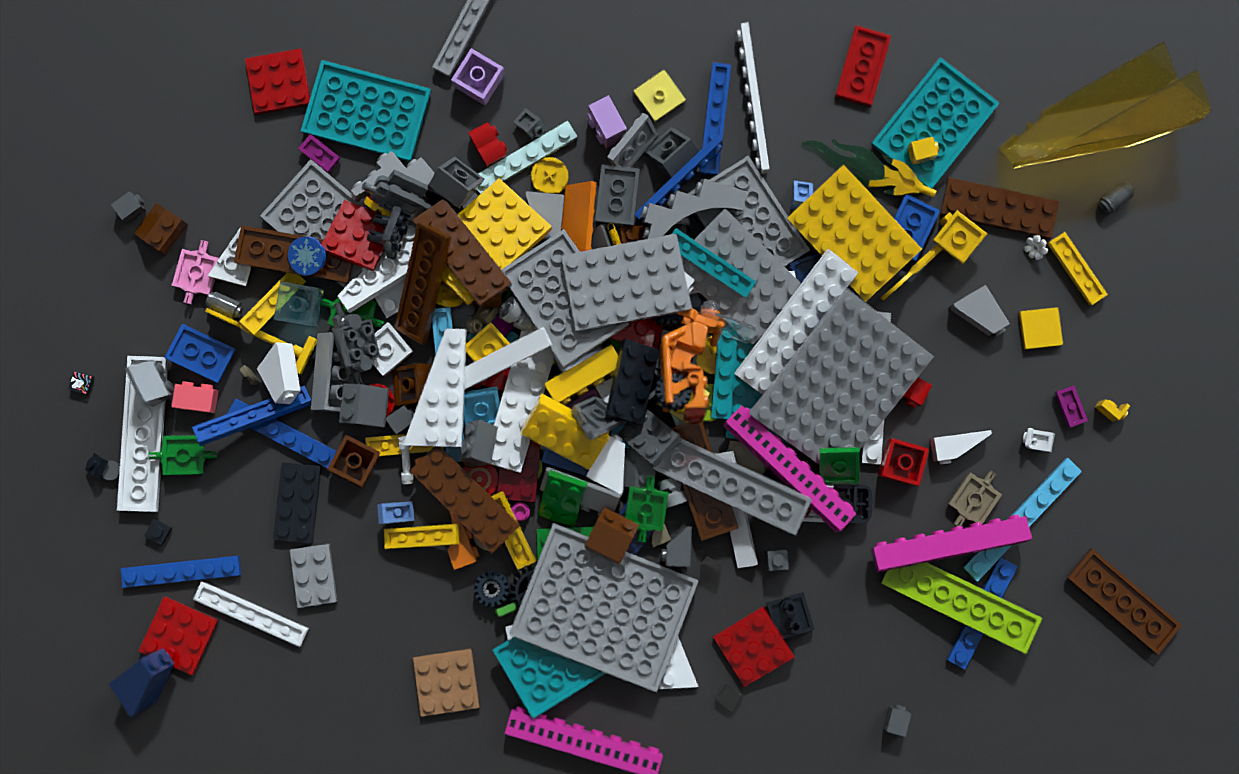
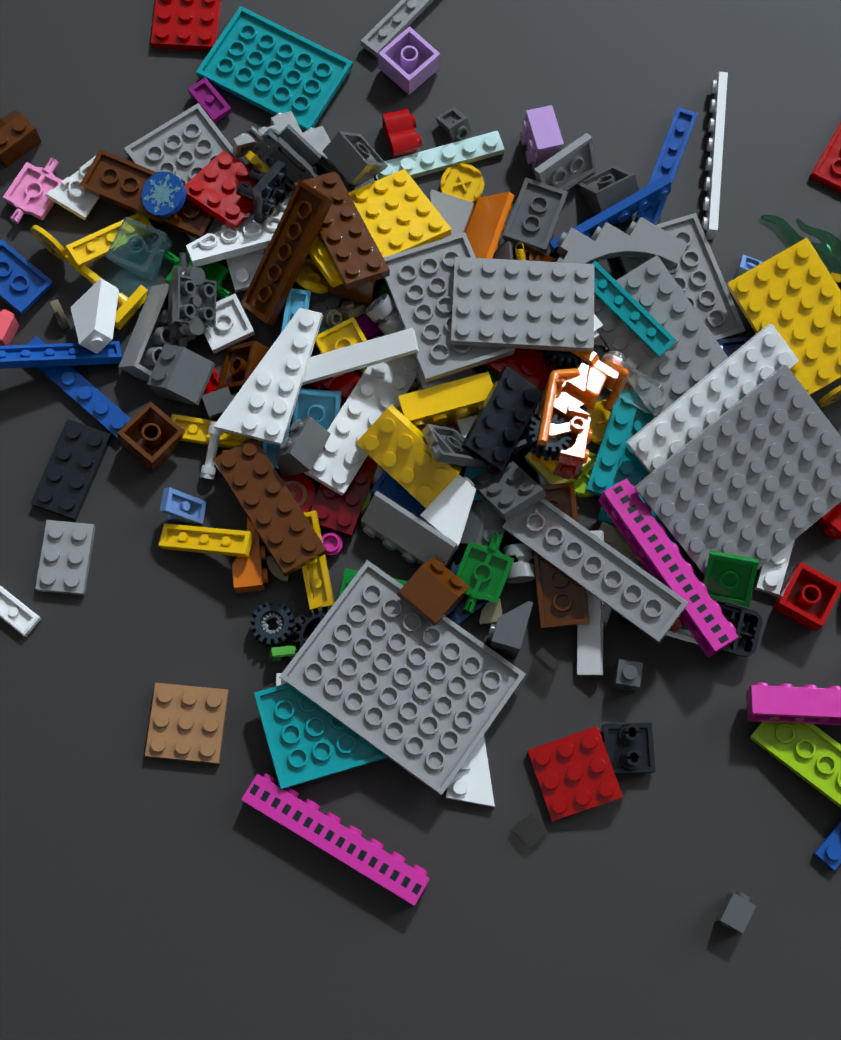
camera: 20 degrees right, 10 degrees down
dark grey head [205,292,243,320] -> none
green plate [538,470,587,528] -> none
light yellow plate [633,70,686,122] -> none

